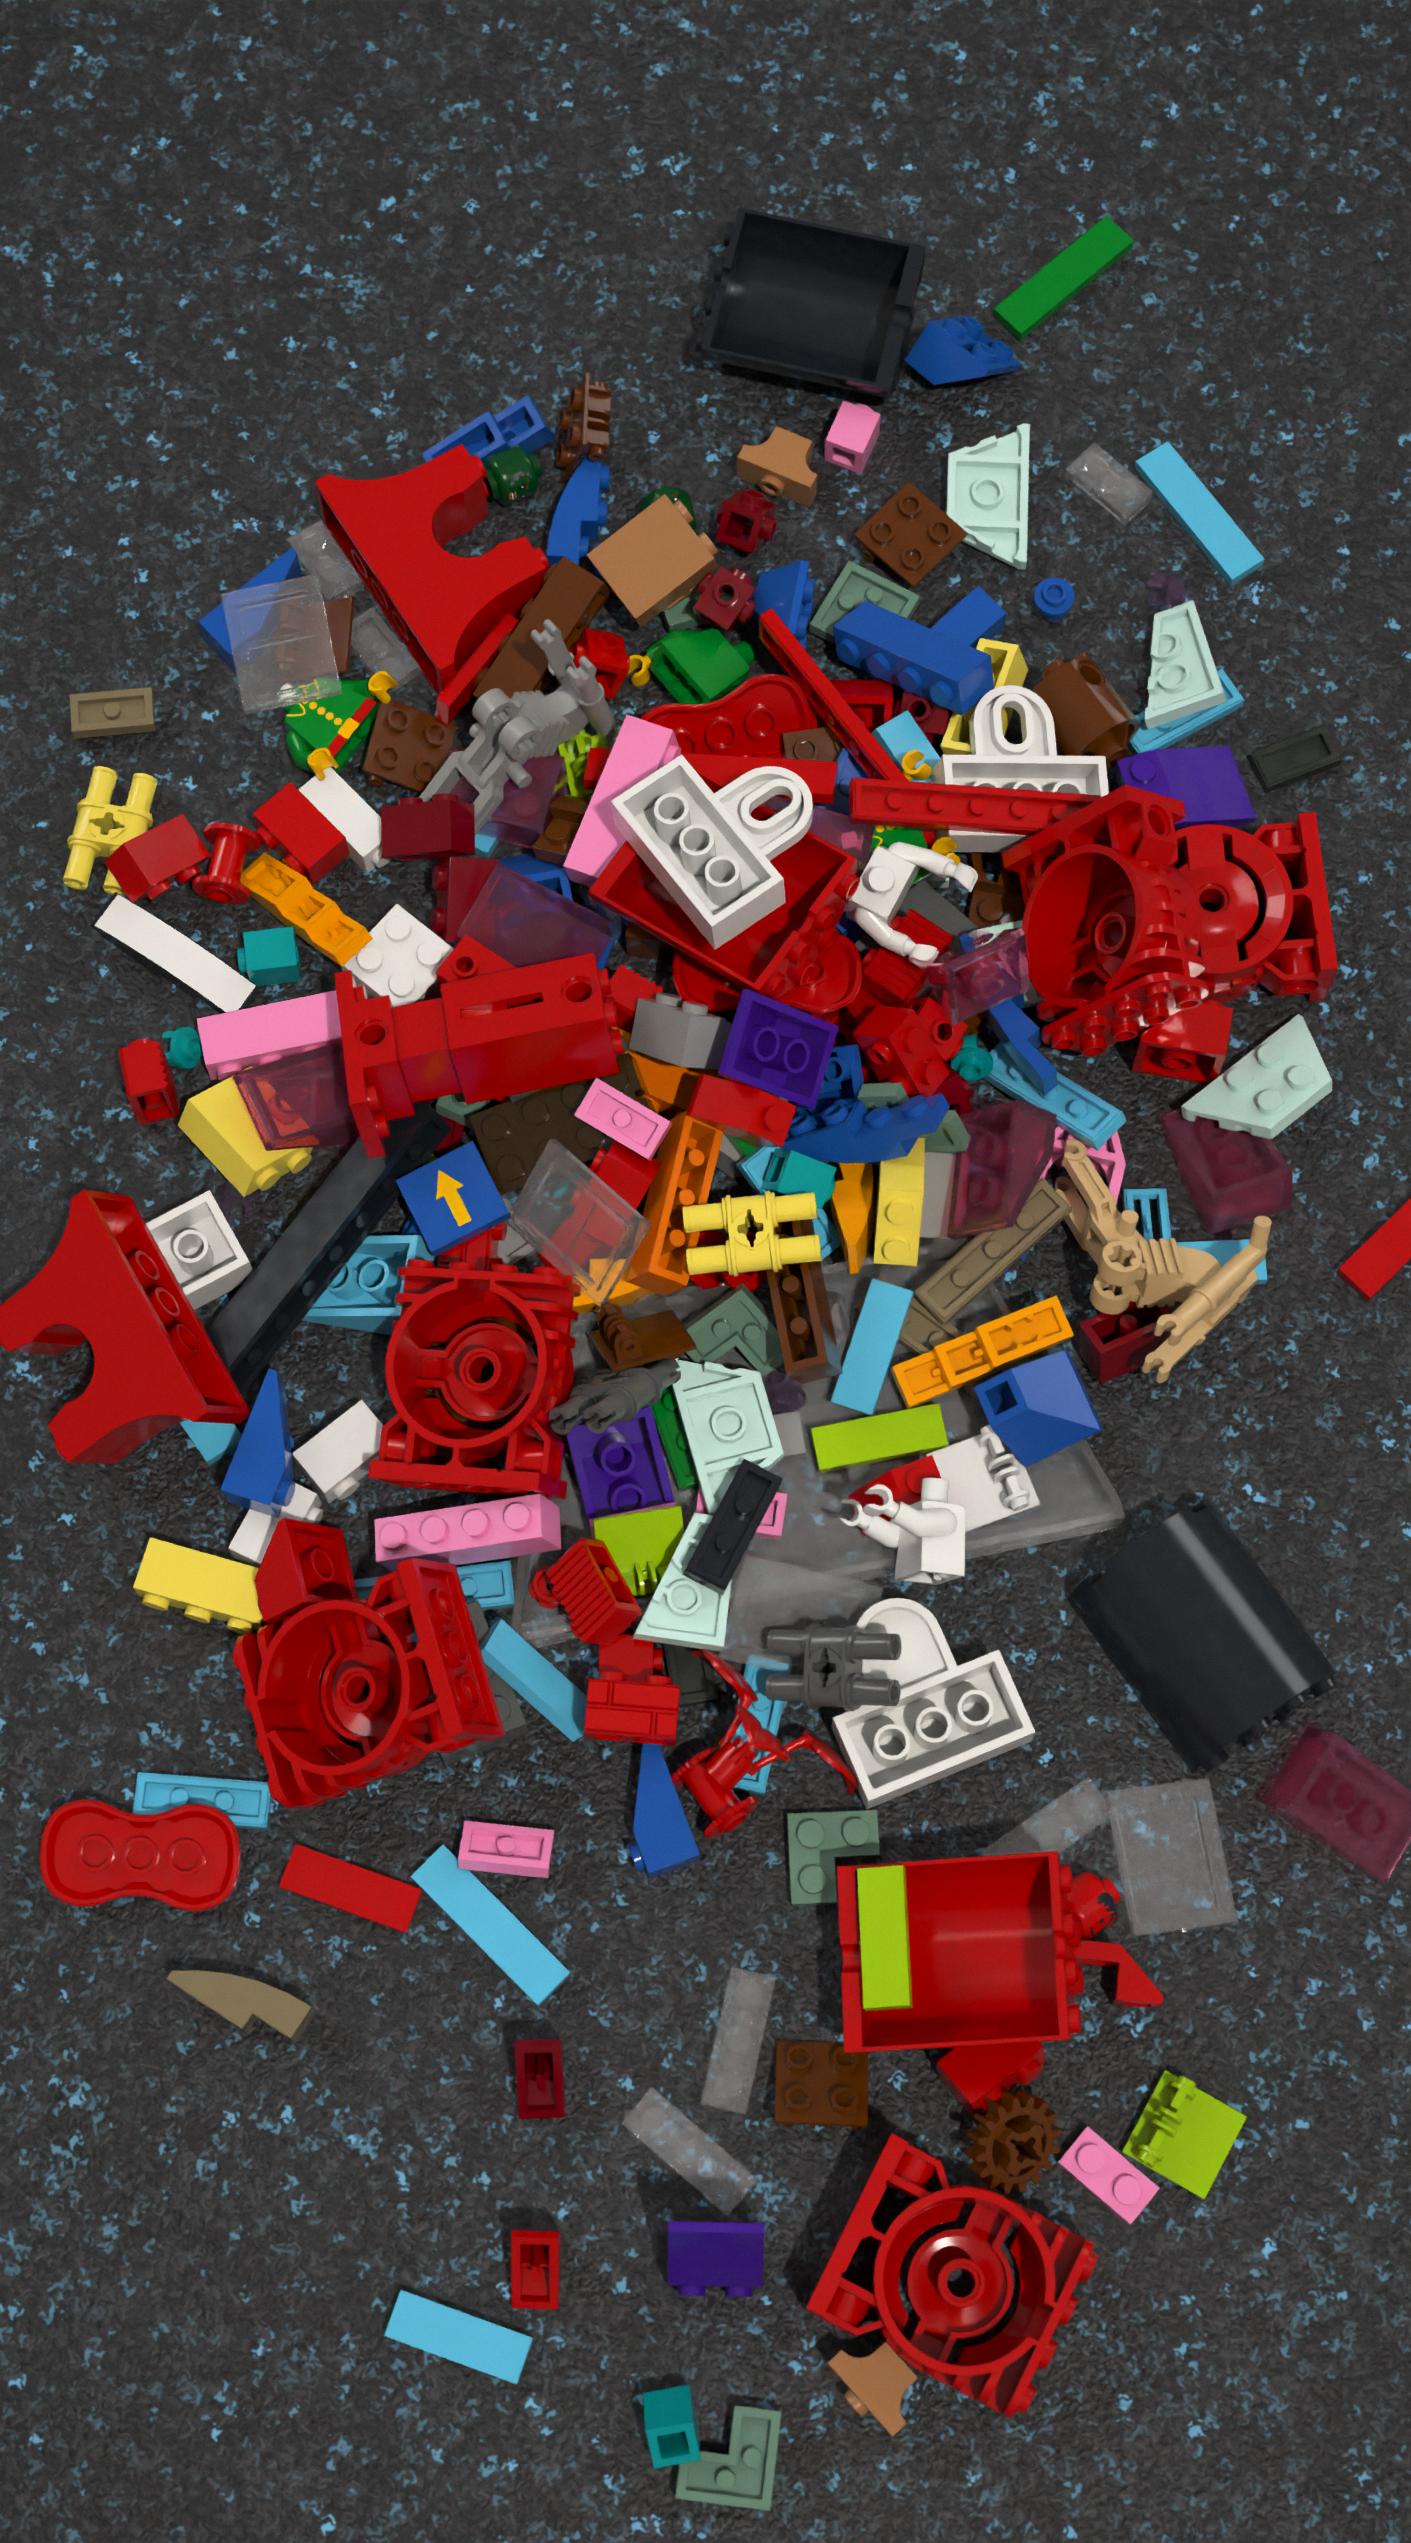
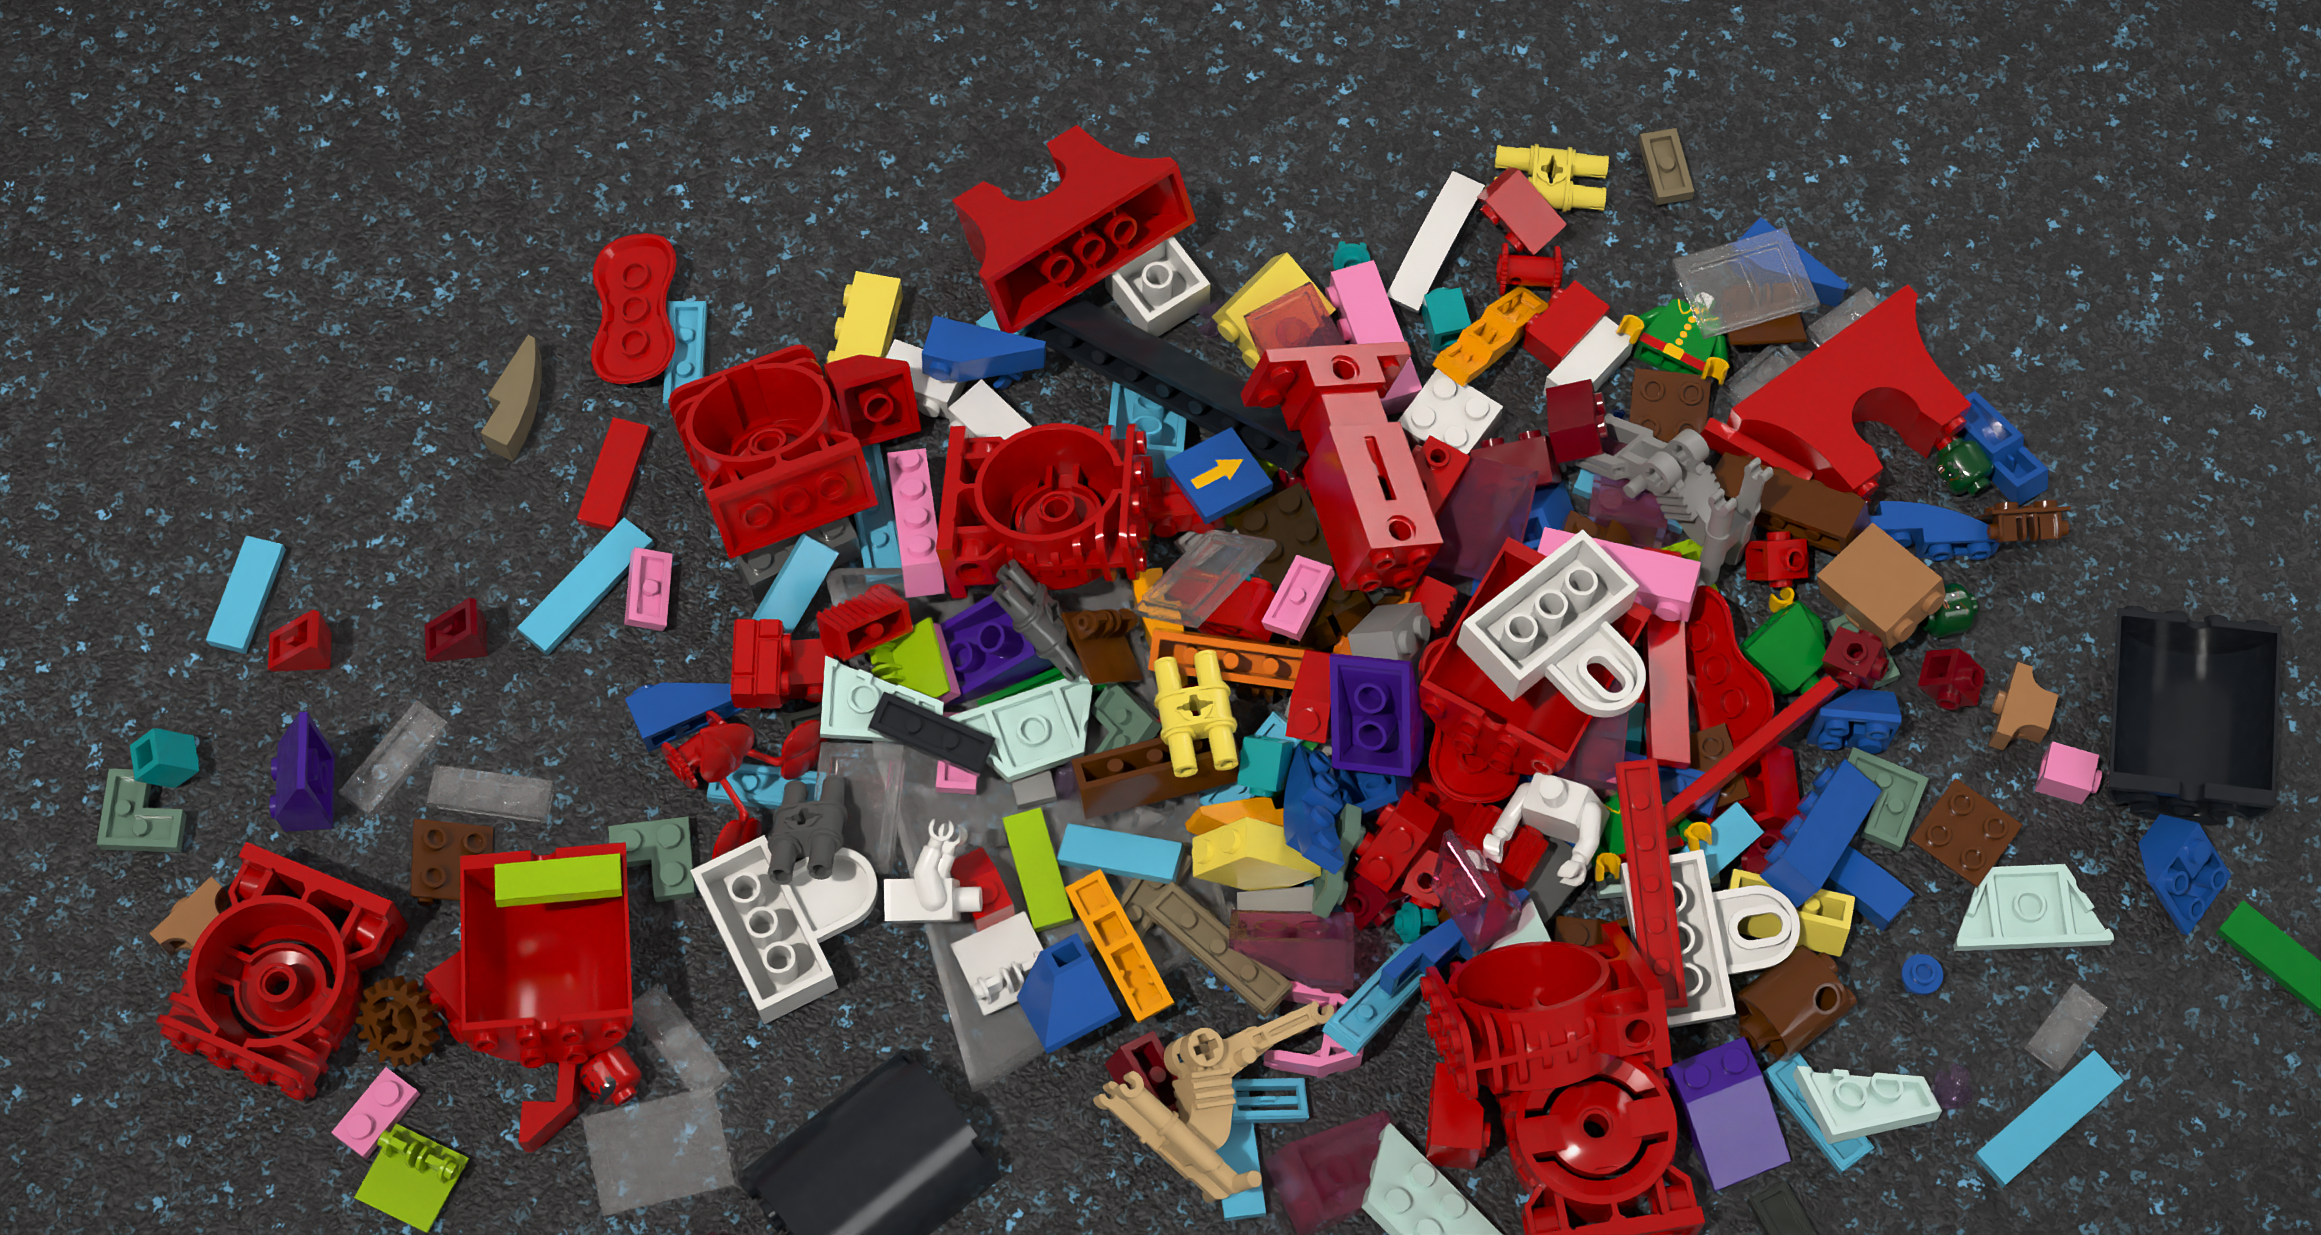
camera: 85 degrees right, 5 degrees down
red brick [118,1039,181,1124] -> none

